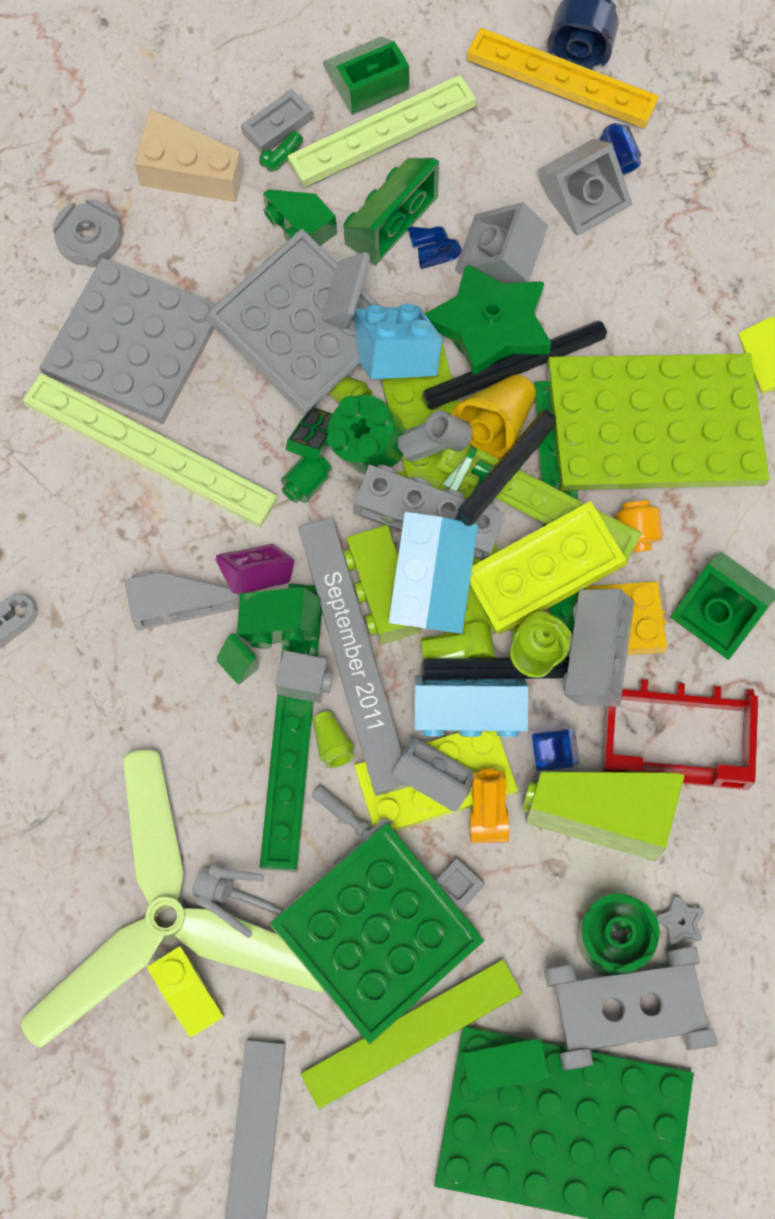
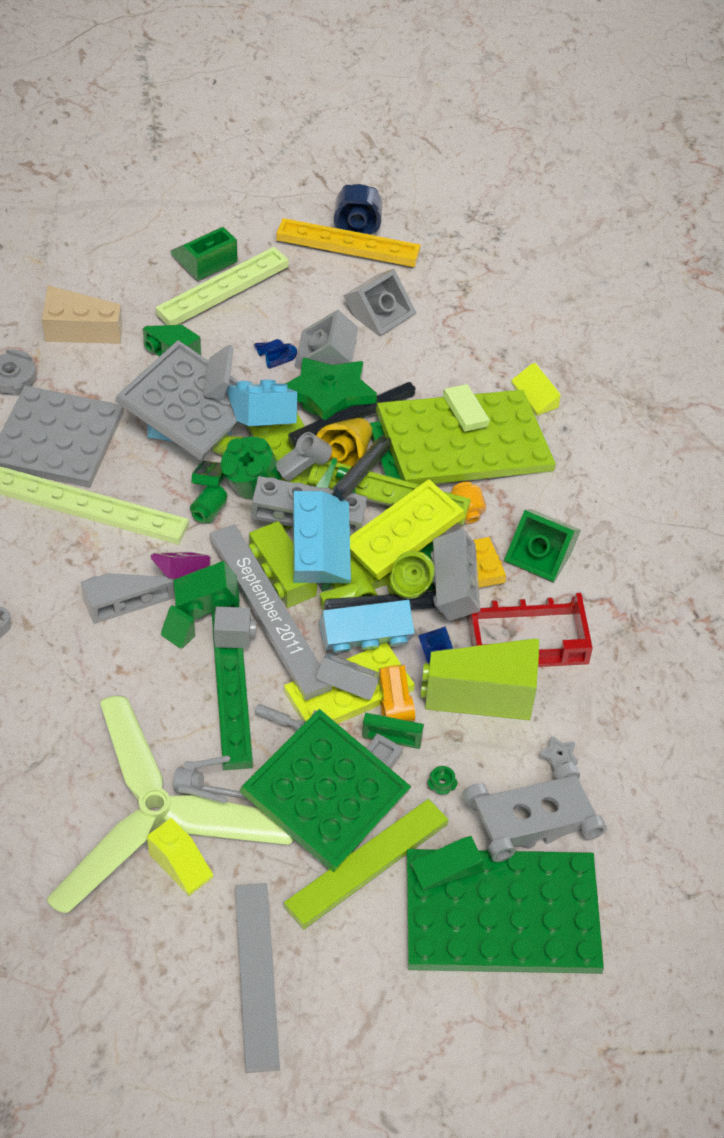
camera: 15 degrees left, 20 degrees down
light grey plate [241,89,313,153] -> none
green arm [259,131,303,171] -> none
lime cone [312,711,354,768] -> none
green slope [343,158,439,266] -> none
green brick [577,893,660,976] -> none
clear blue brick [599,123,641,175] -> none
none -> green tile [362,712,424,749]
none -> green plate [428,766,458,795]
none -> yellowish green tile [443,384,490,431]

